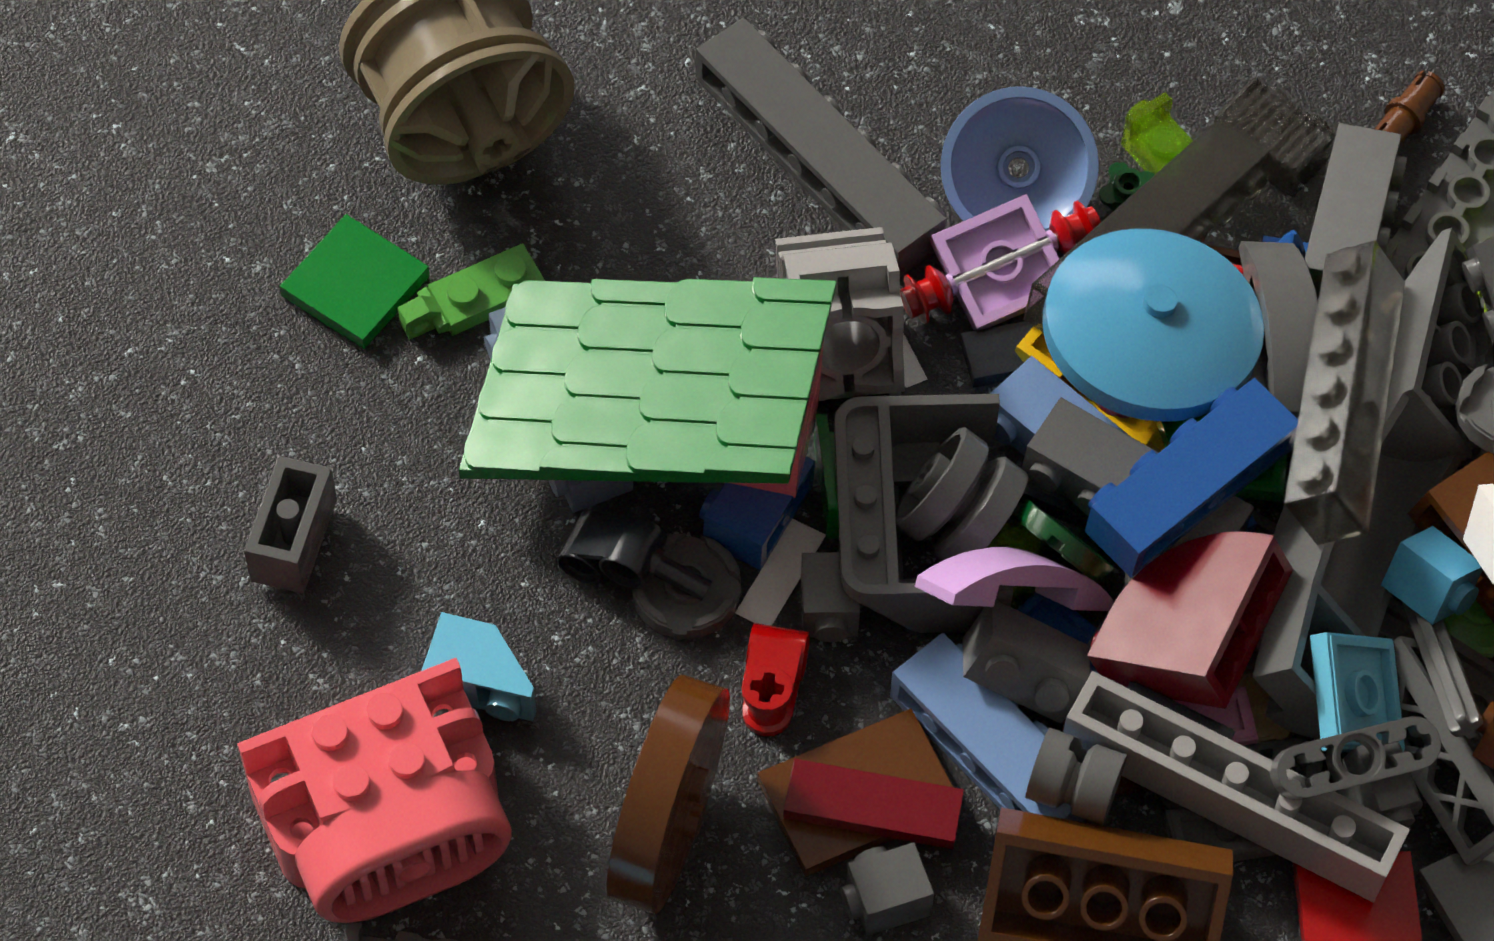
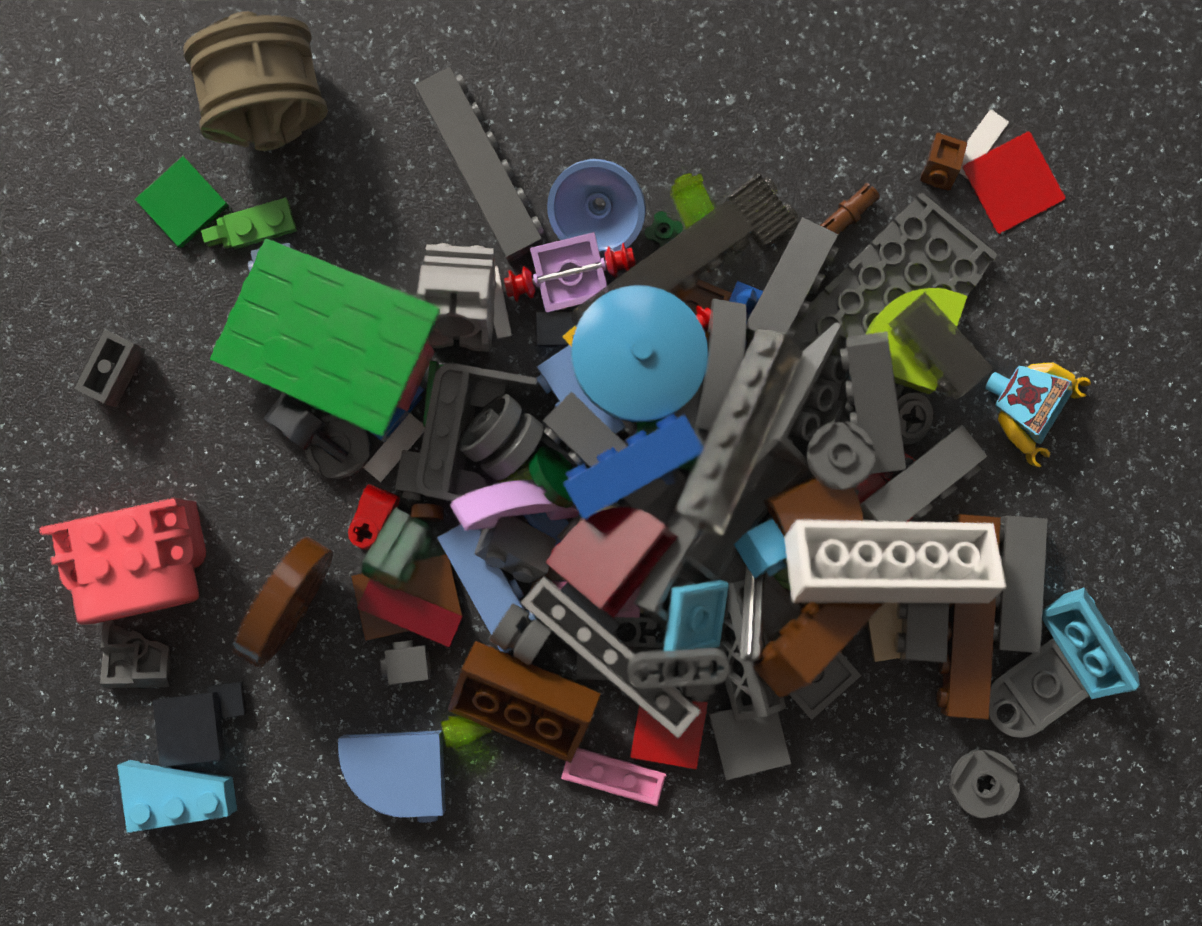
camera: 15 degrees right, 25 degrees up
medium azure slope [421,612,536,722] -> none
none -> clear green brick [361,508,431,591]
none -> reddish brown tile [411,504,444,522]

